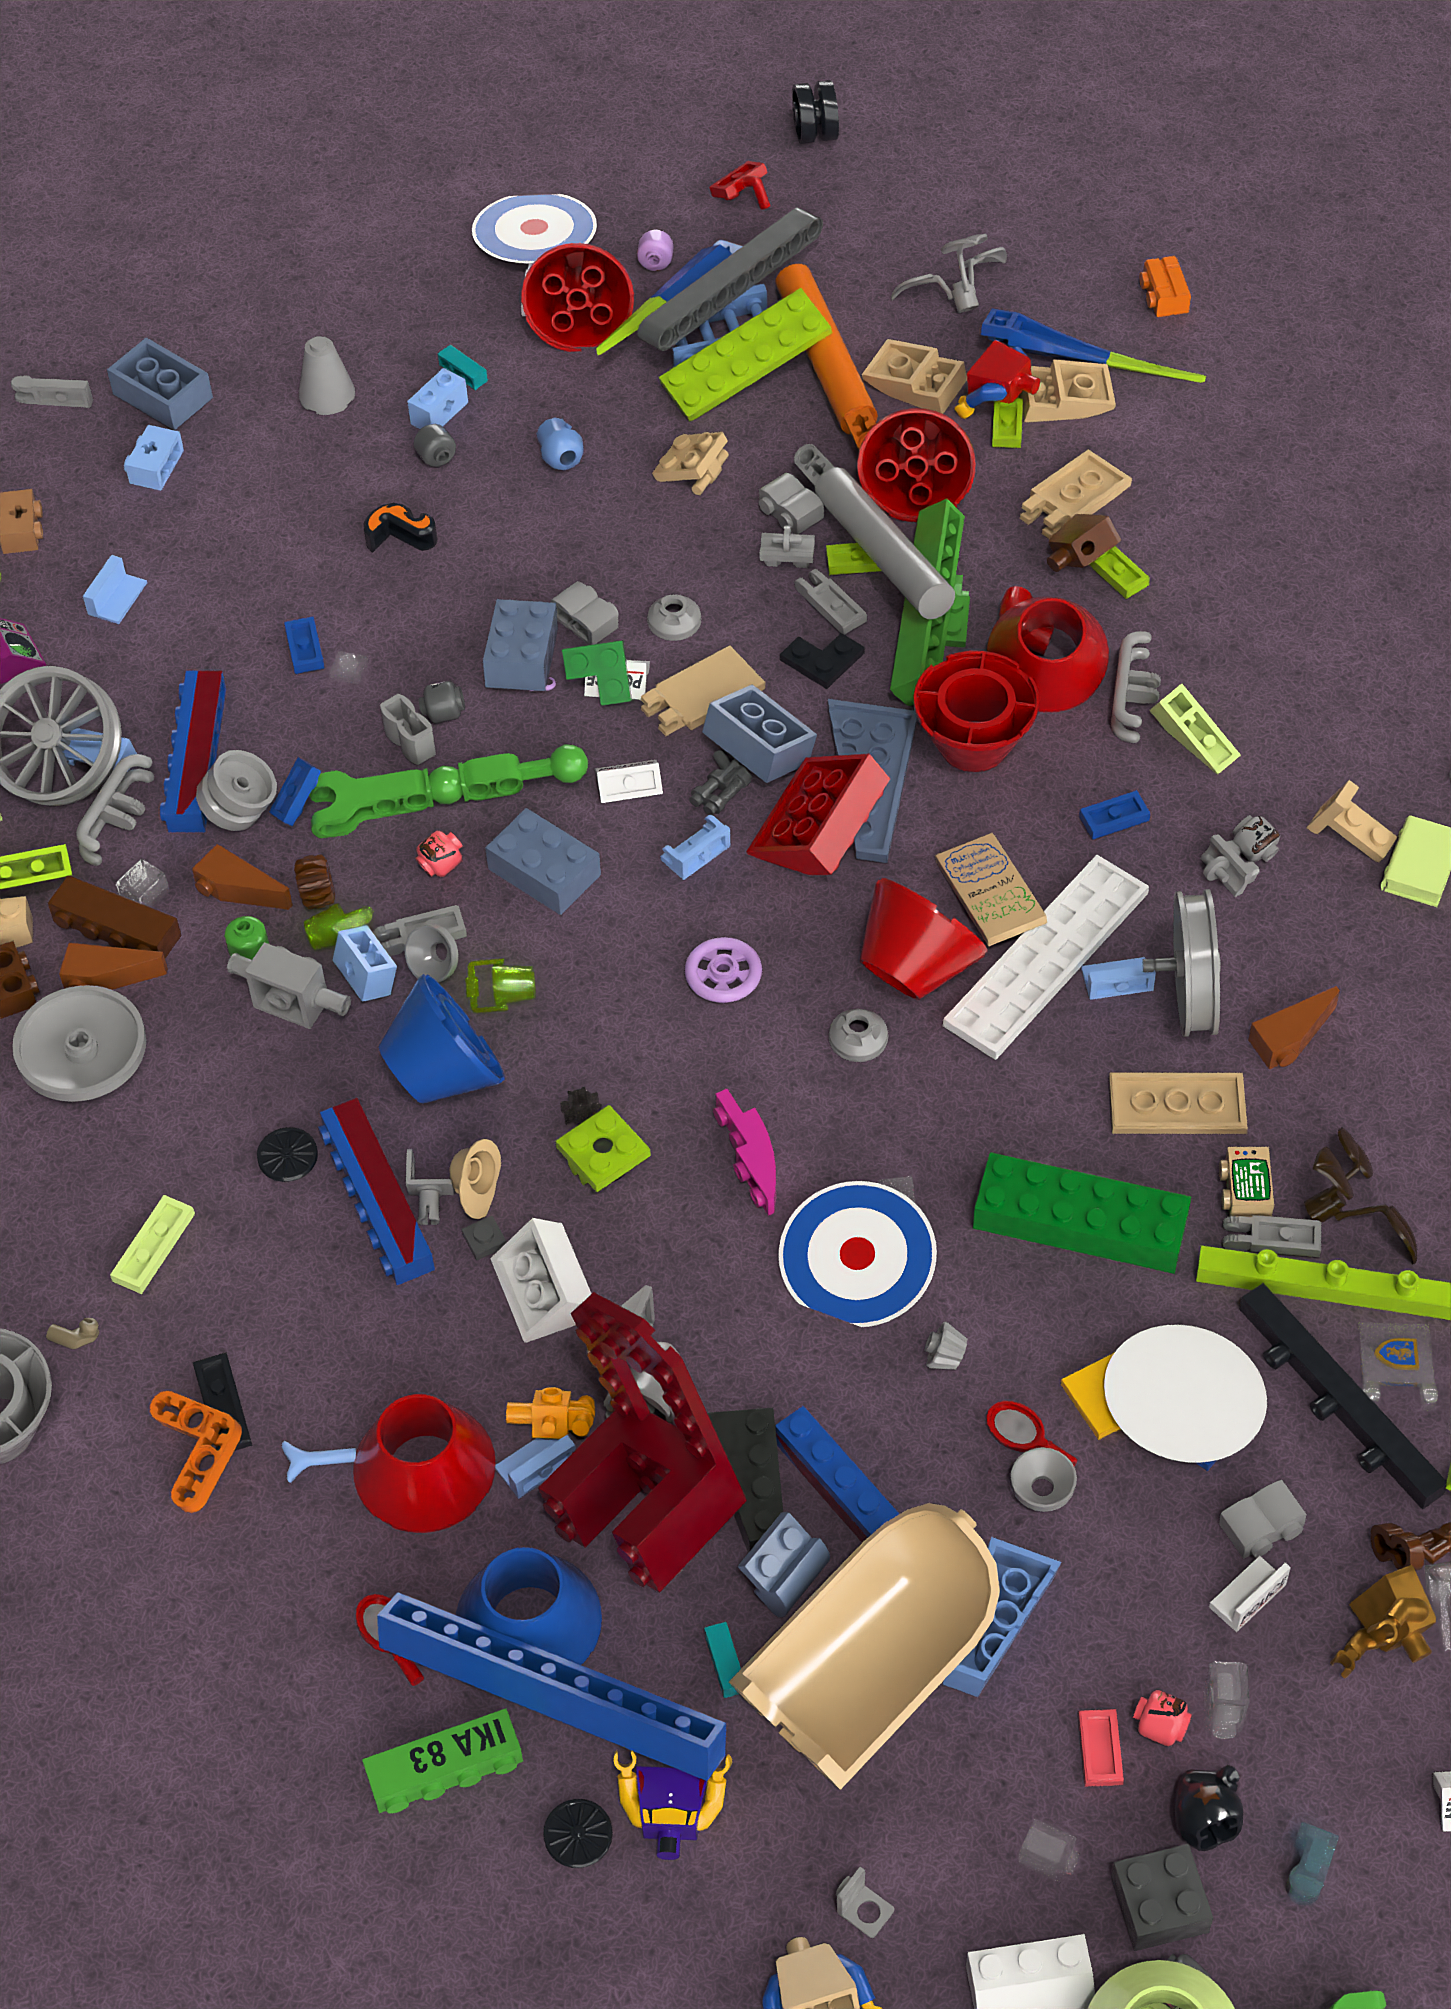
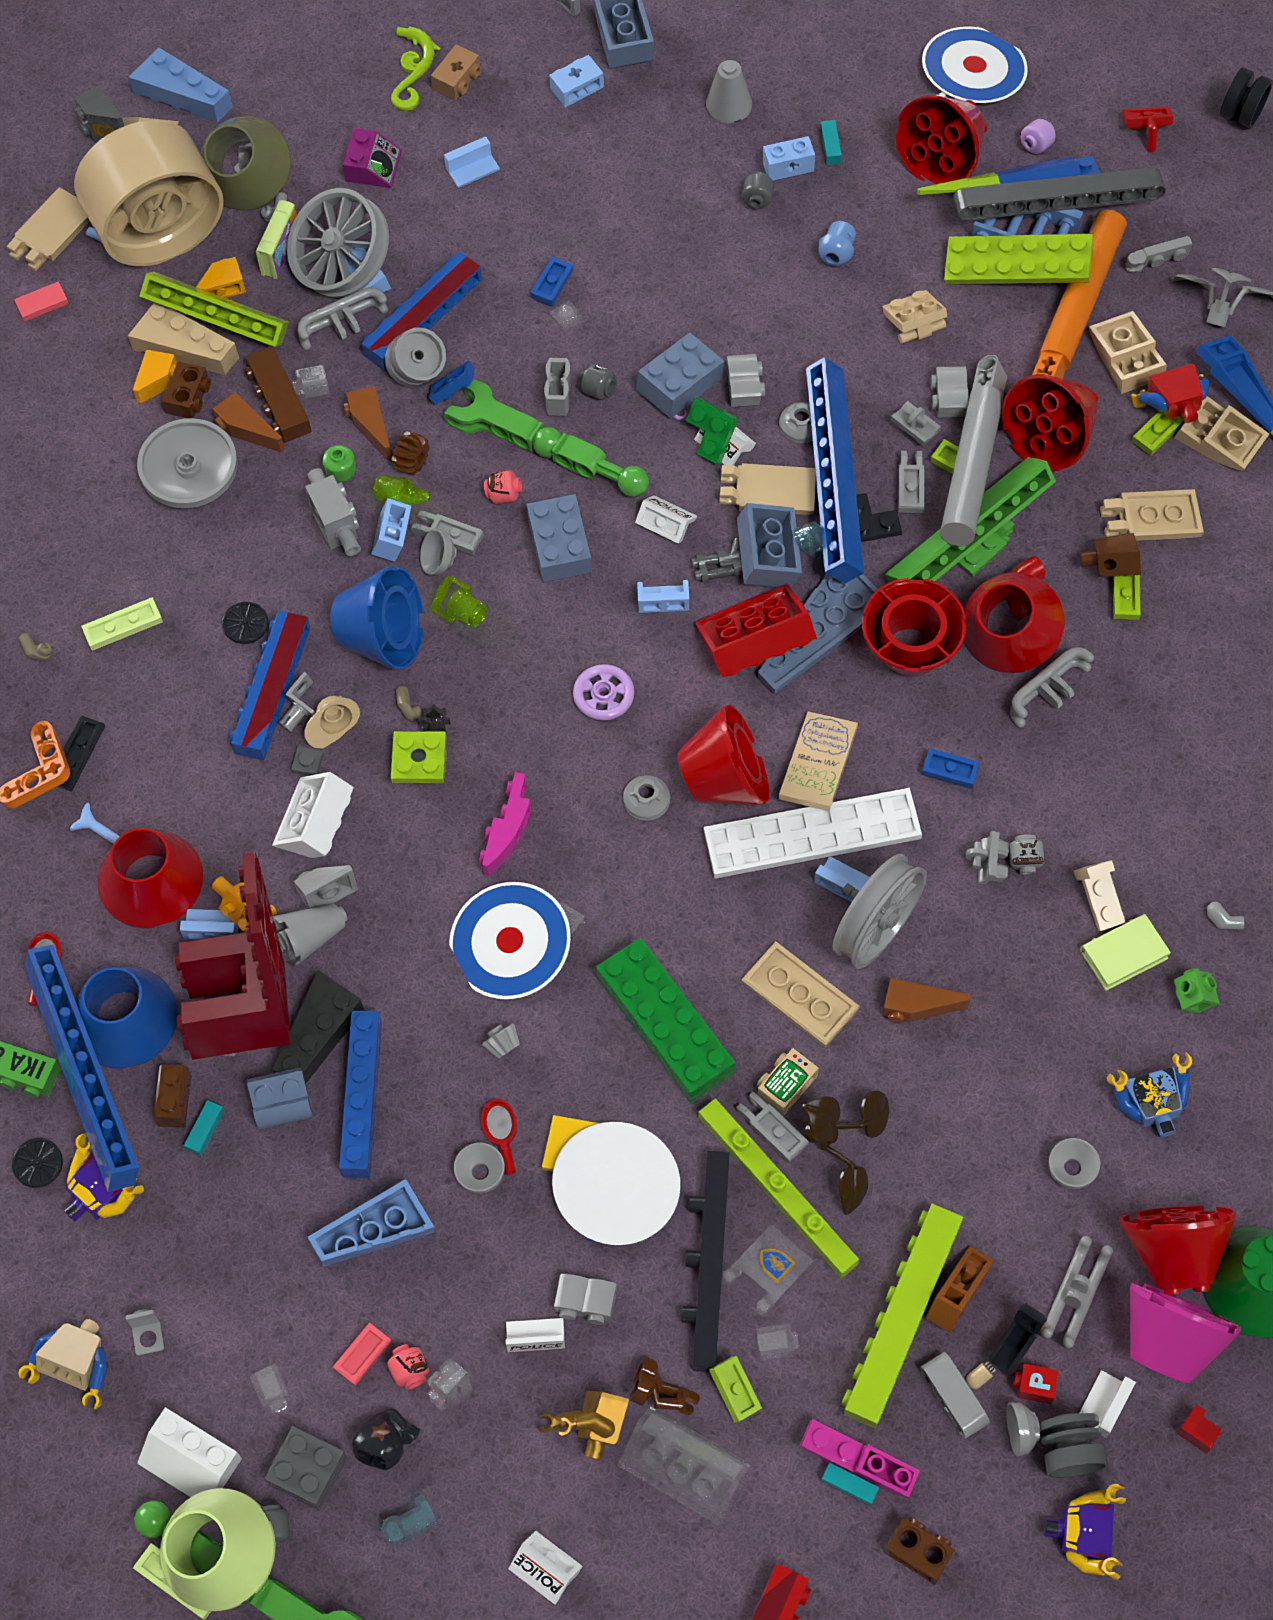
camera: 40 degrees right, 10 degrees up
black animal [363,503,438,553] -> none
tan panel [729,1503,1000,1790] -> none
yellowish green slope [1149,684,1241,775] -> none
none -> reddish brown brick [153,1065,192,1128]
none -> dark tan arm [396,686,422,722]
none -> clear light blue leg [794,521,824,562]
none -> blue brick [806,357,864,584]
none -> light grey hinge [1124,236,1192,274]

